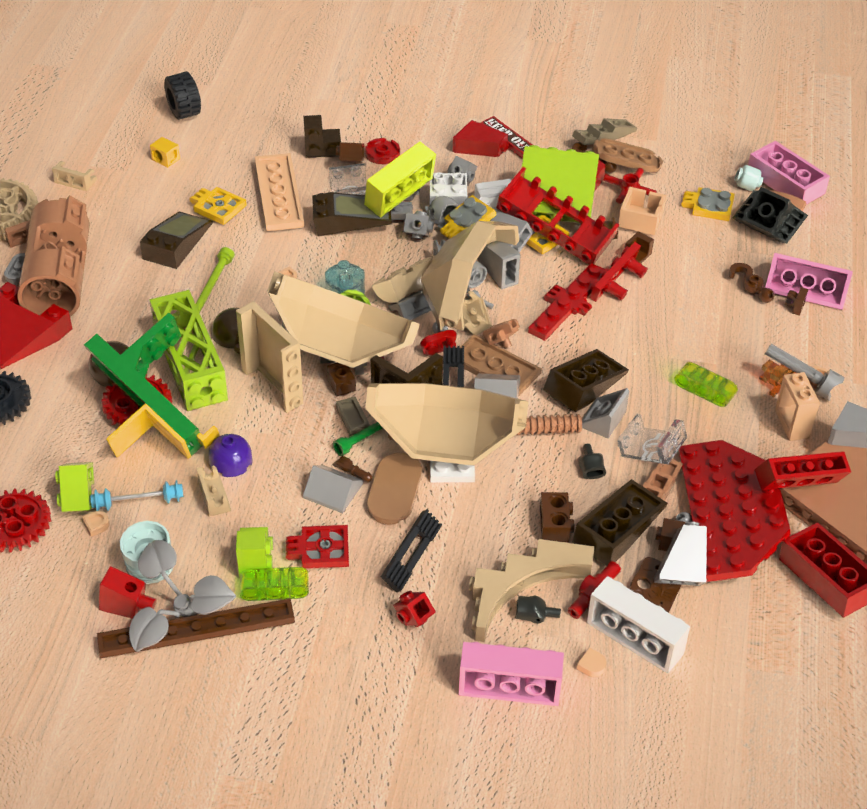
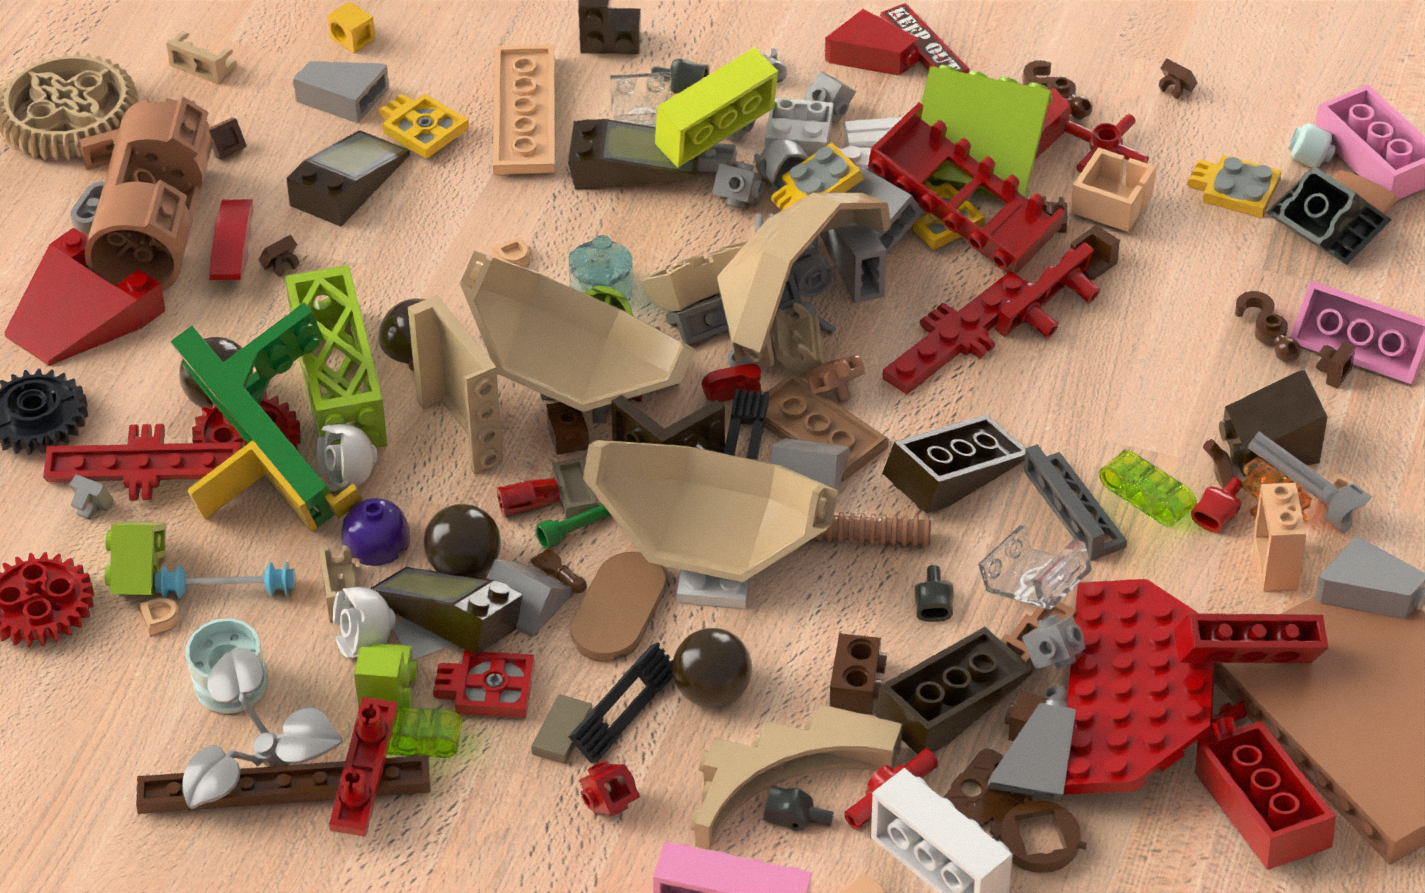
camera: 10 degrees right, 0 degrees up
red torso [99,566,157,619] -> none
lime piece [196,247,235,313] -> none
reddish brown brick [336,142,365,162] -> none
red tile [365,138,401,165] -> none
dark tan slope [572,118,637,145] -> none
light grey slope [582,388,629,439] -> none
medium nougat tile [592,138,663,172] -> none
none -> red hinge [43,424,244,501]
none -> light grey tile [69,474,114,519]
none -> reddish brown tile [209,118,247,159]
none -> red slope [209,199,254,281]
none -> reddish brown tile [258,234,299,277]
none -> light grey slope [293,61,389,123]
none -> white cylinder [316,424,377,492]
none -> red plate [329,697,398,837]
none -> white cylinder [333,587,395,658]
none -> dark brown slope [370,567,523,655]
none -> white sticker [393,619,454,660]
none -> dark brown piece [424,504,501,578]
none -> red hinge [497,478,560,517]
none -> dark tan tile [531,694,592,764]
none -> pearl dark grey piece [652,59,710,94]
none -> dark brown piece [672,628,752,708]
none -> reddish brown piece [1000,796,1087,873]
none -> light grey brick [1022,614,1086,670]
none -> dark grey fence [1024,444,1127,561]
none -> reddish brown tile [1158,58,1198,99]
none -> red piece [1191,478,1243,533]
none -> reddish brown bar [1203,439,1233,490]
none -> red piece [1211,701,1247,738]
none -> dark brown slope [1219,370,1328,477]

